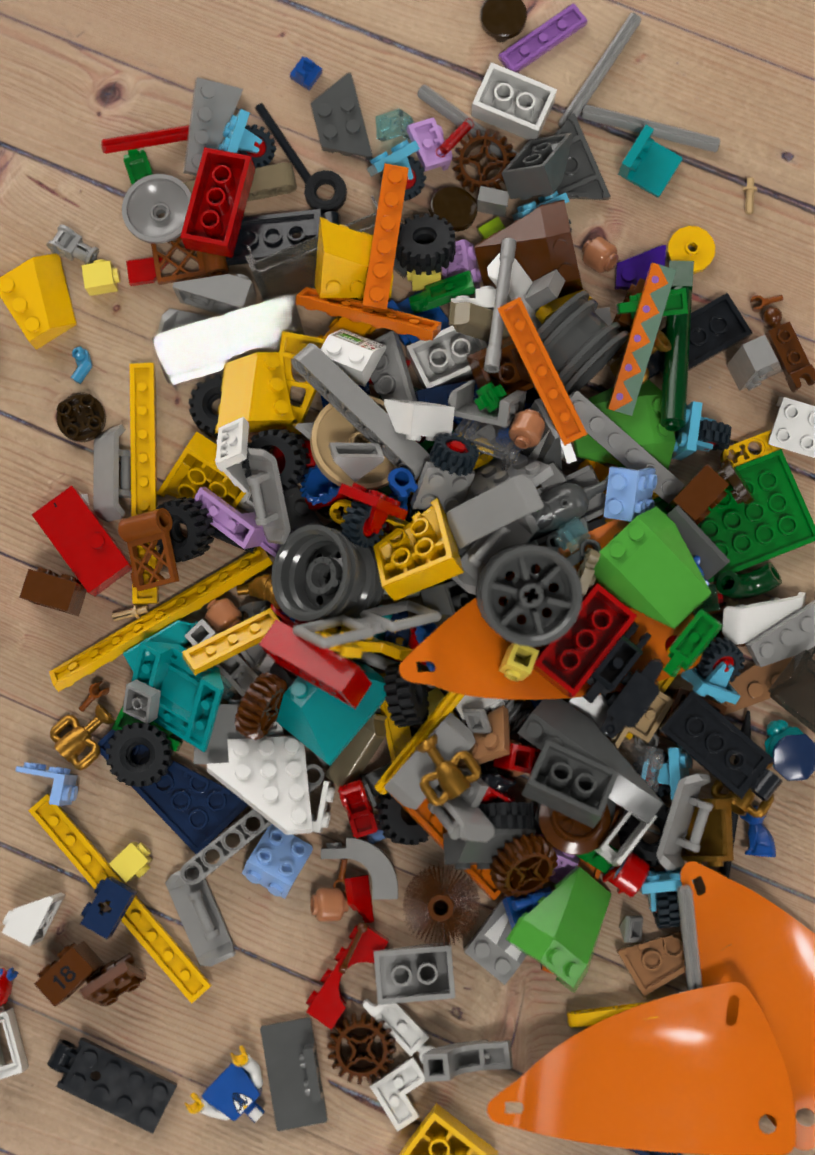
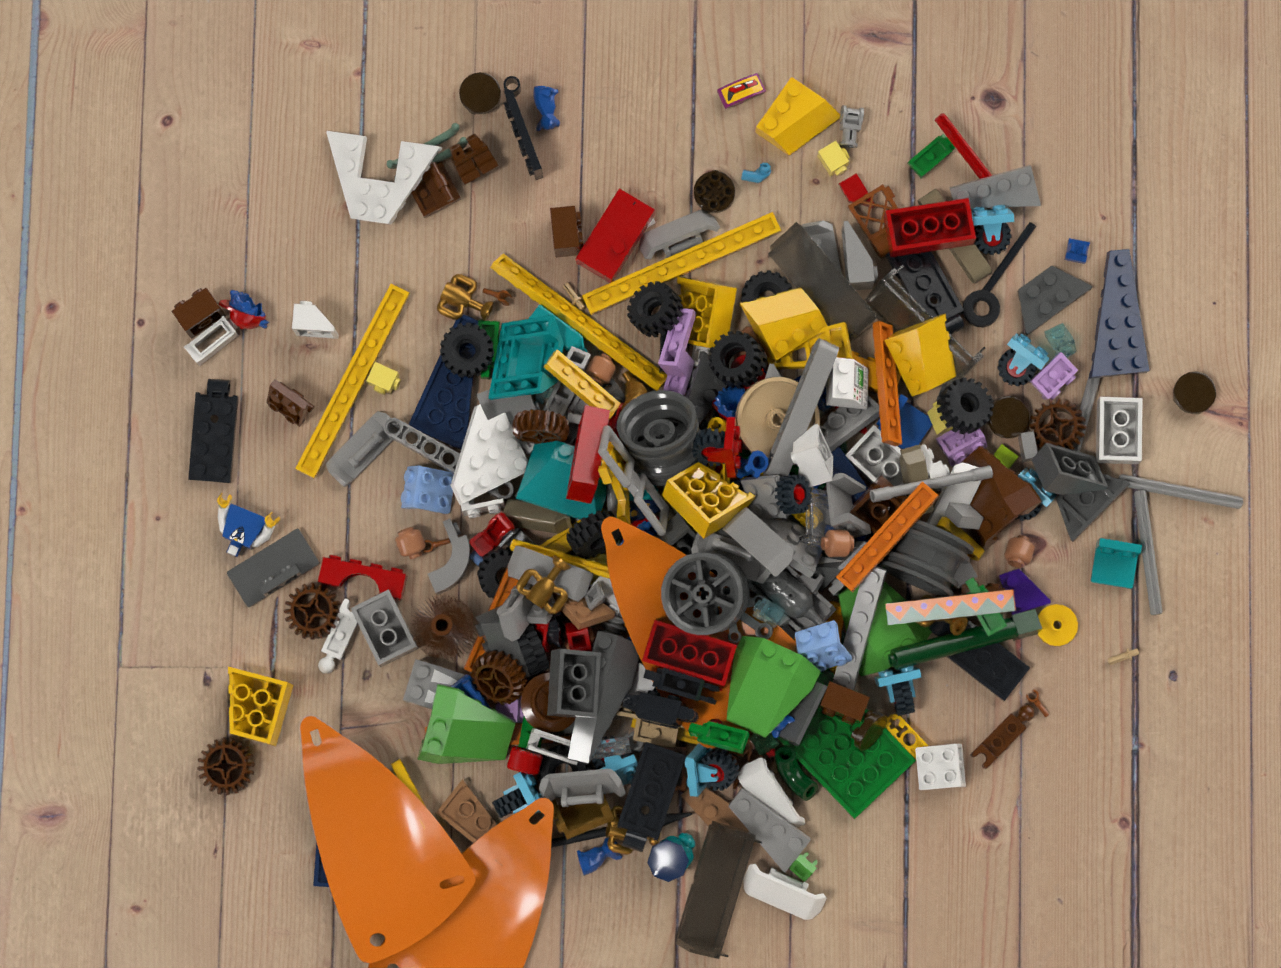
camera: 70 degrees right, 0 degrees up
light blue bracket [15,762,78,806] -> none
reddish brown brick [34,941,104,1007] -> none
dark blue brick [80,876,138,939] -> none
dark orange piece [118,508,180,592] -> none
light grey dish [122,174,191,244] -> none
light grey piece [123,680,161,724] -> none
white bracket [215,417,250,493] -> none
light grey piece [246,448,291,545] -> none
light grey slope [329,442,384,482] -> none
reddish brown hinge [339,923,368,974] -> none
red tile [345,875,374,923] -> none
orange plate [362,163,409,312] -> none
white plate [370,1056,425,1132] -> none
green hinge [409,270,476,313] -> none
light grey arch [422,1040,513,1082] -> none
red piece [436,118,474,157] -> none
green gear [474,382,507,413] -> none
medium lavender tile [498,3,588,73] -> none
light yellow brick [498,643,539,681] -> none
dark tan plate [577,548,601,595] -> none
light grey slope [619,916,643,943] -> none
light grey axle [677,885,702,991] -> none
light grey wedge [727,335,782,391] -> none
none -> wing [1089,249,1150,379]

